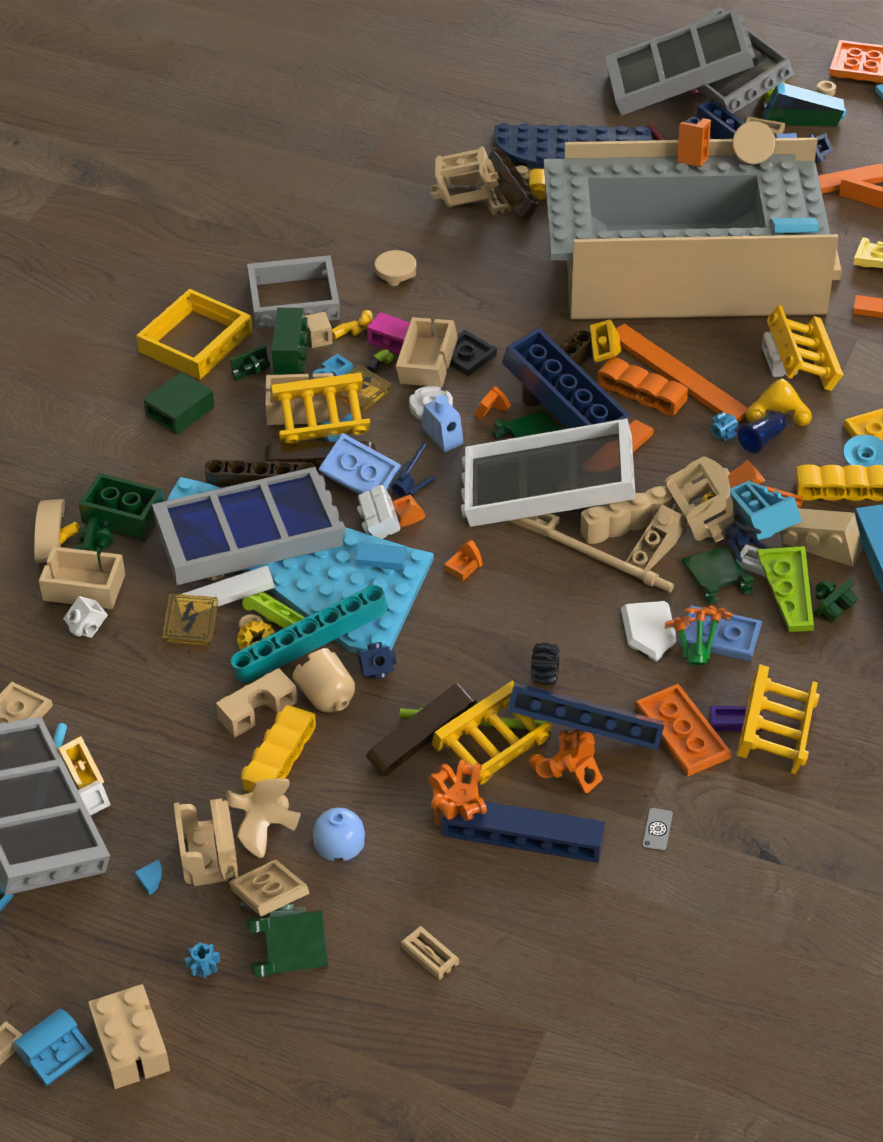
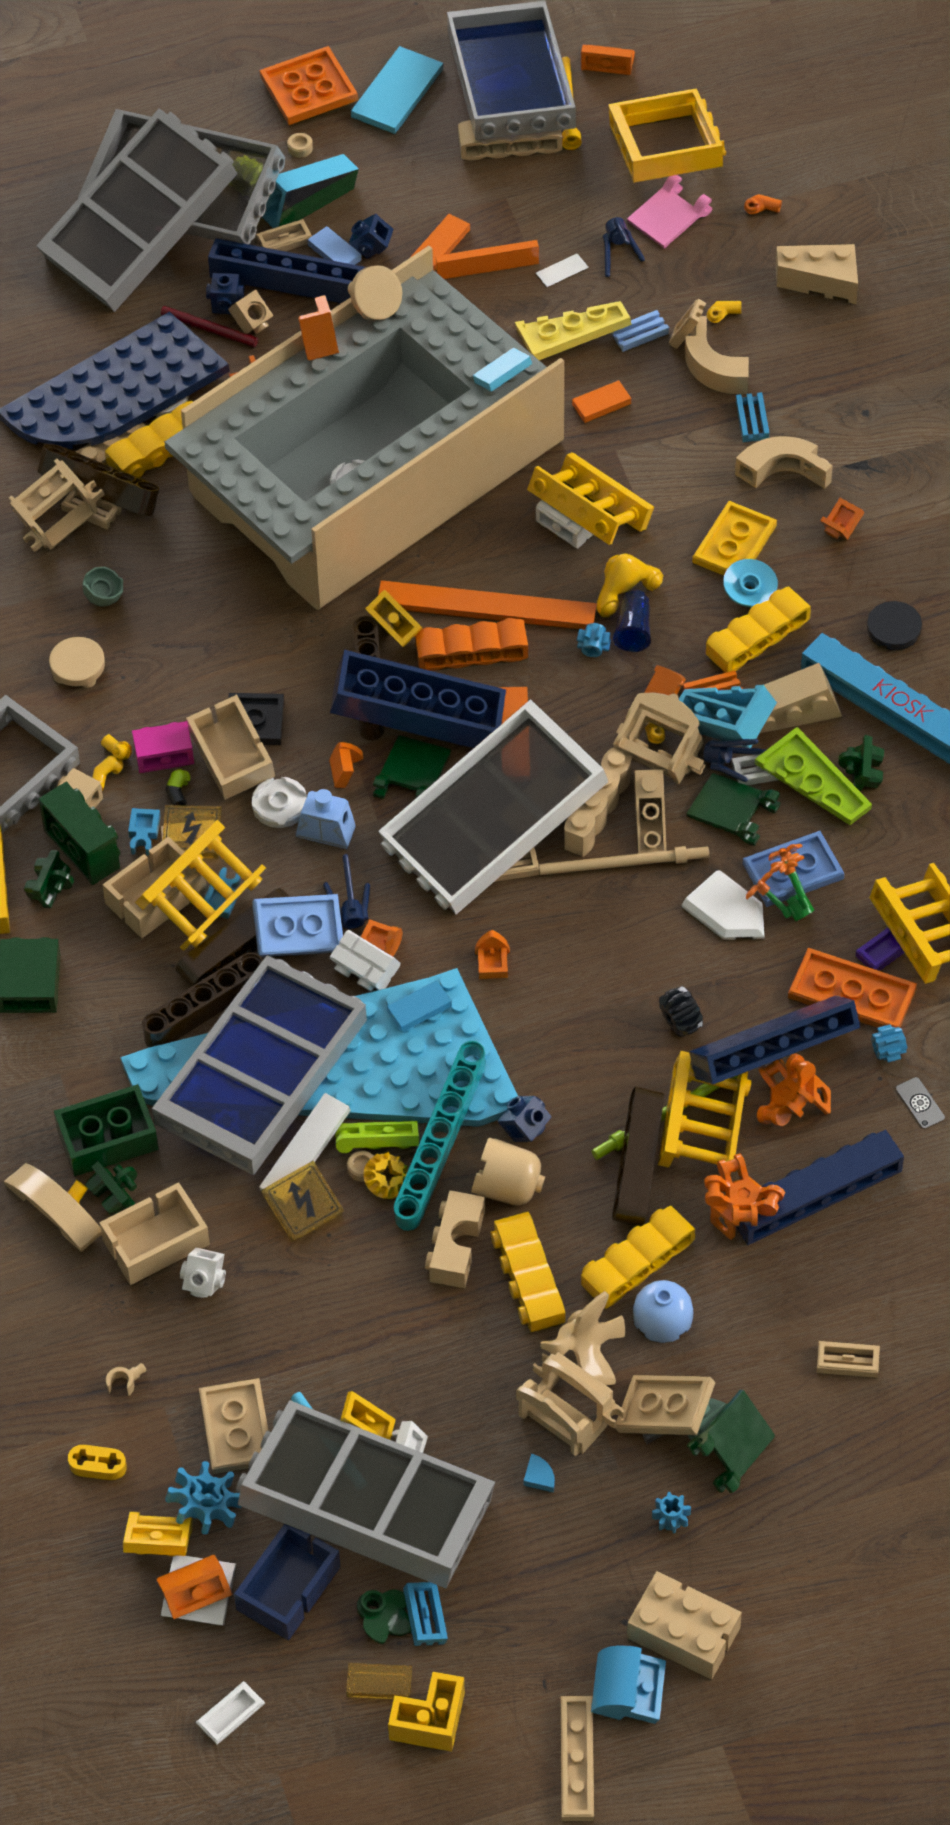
camera: 40 degrees left, 10 degrees up
none -> sand green hair [82,566,123,607]
none -> yellow brick [581,1206,695,1309]
none -> dark azure gear [871,1024,907,1062]

